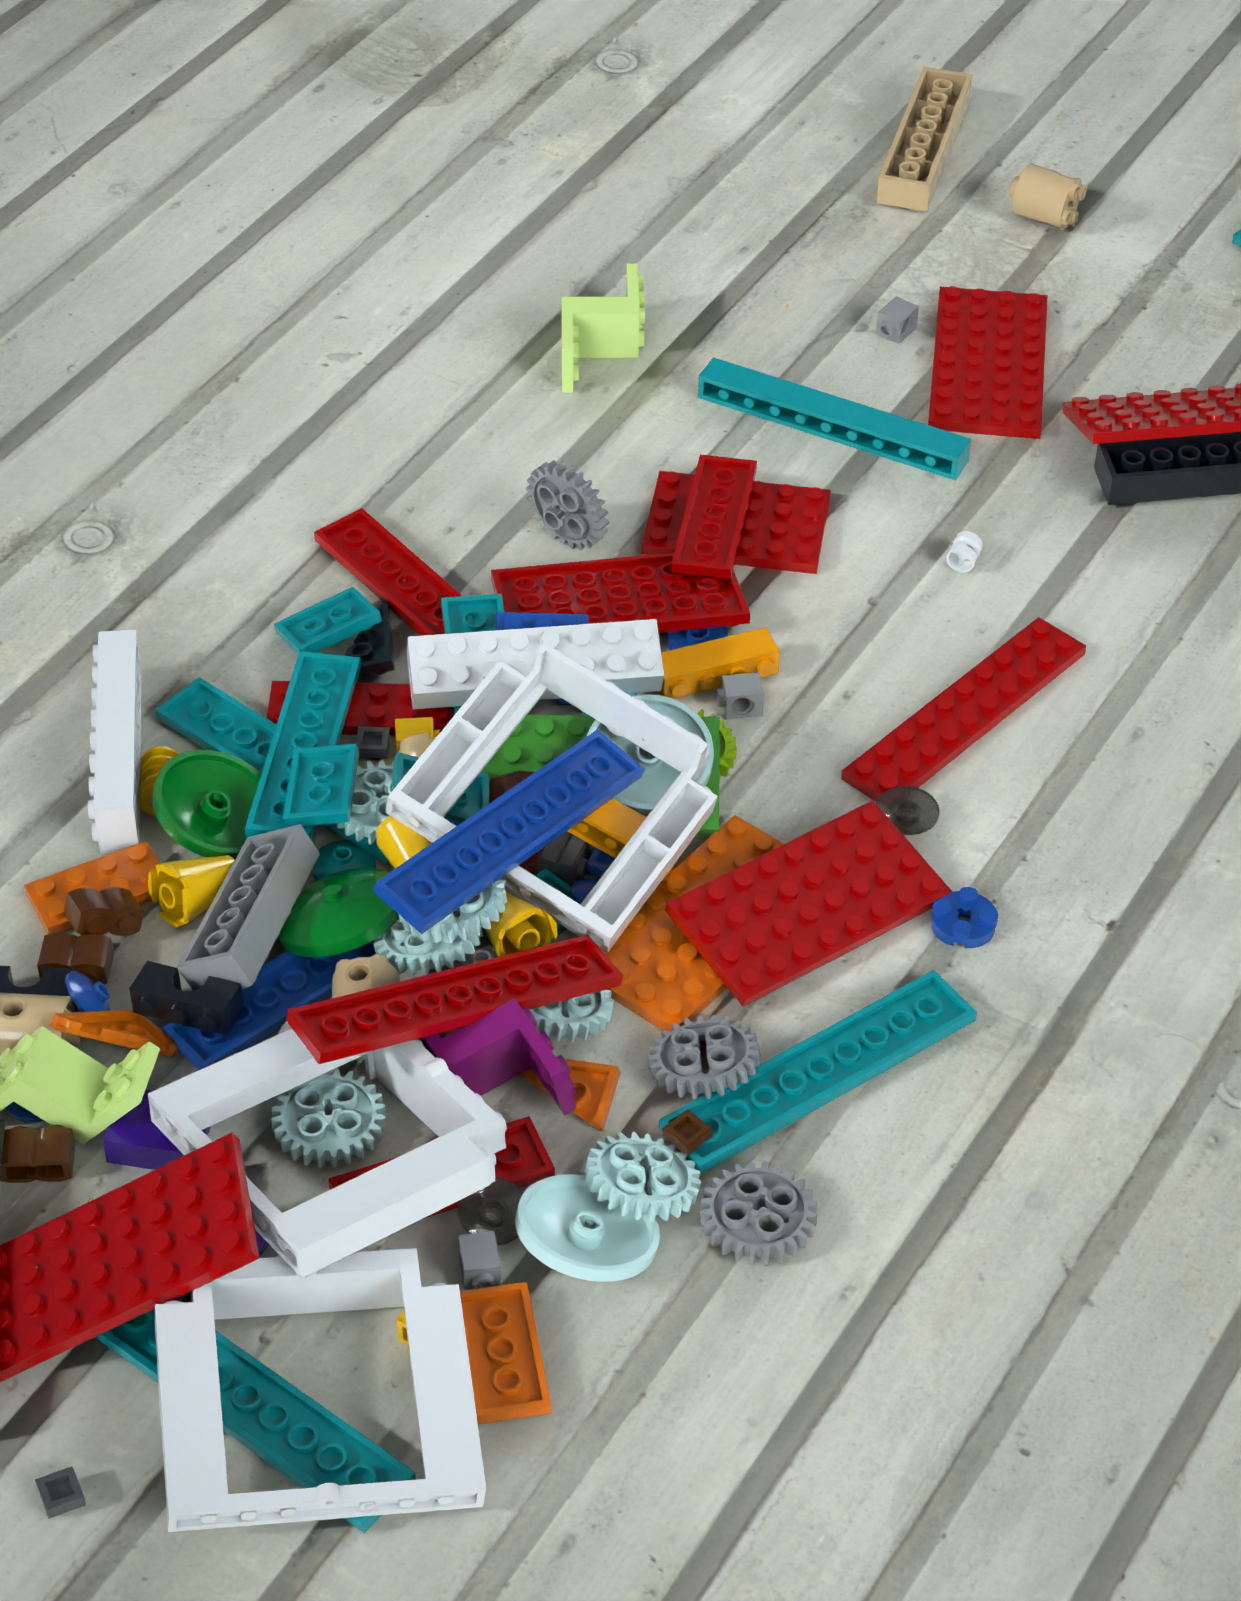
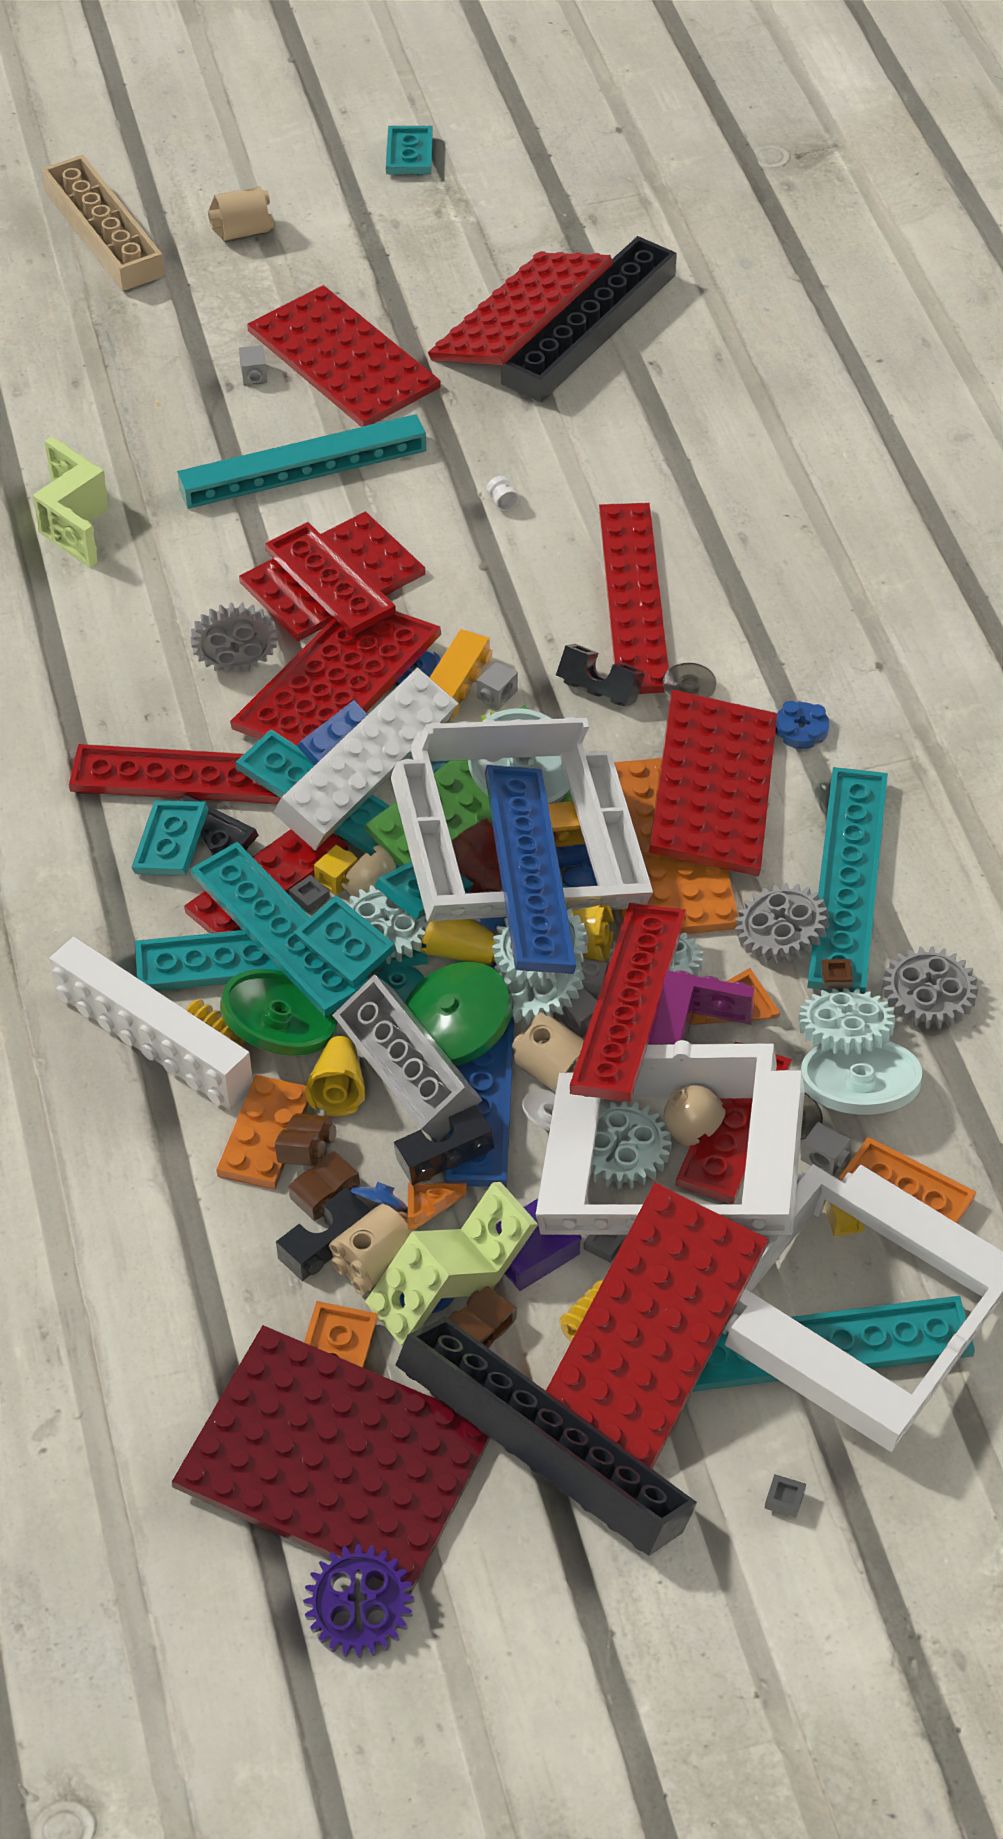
camera: 45 degrees left, 5 degrees up
none -> black arch [556,644,646,706]
none -> tan cylinder [663,1085,725,1146]

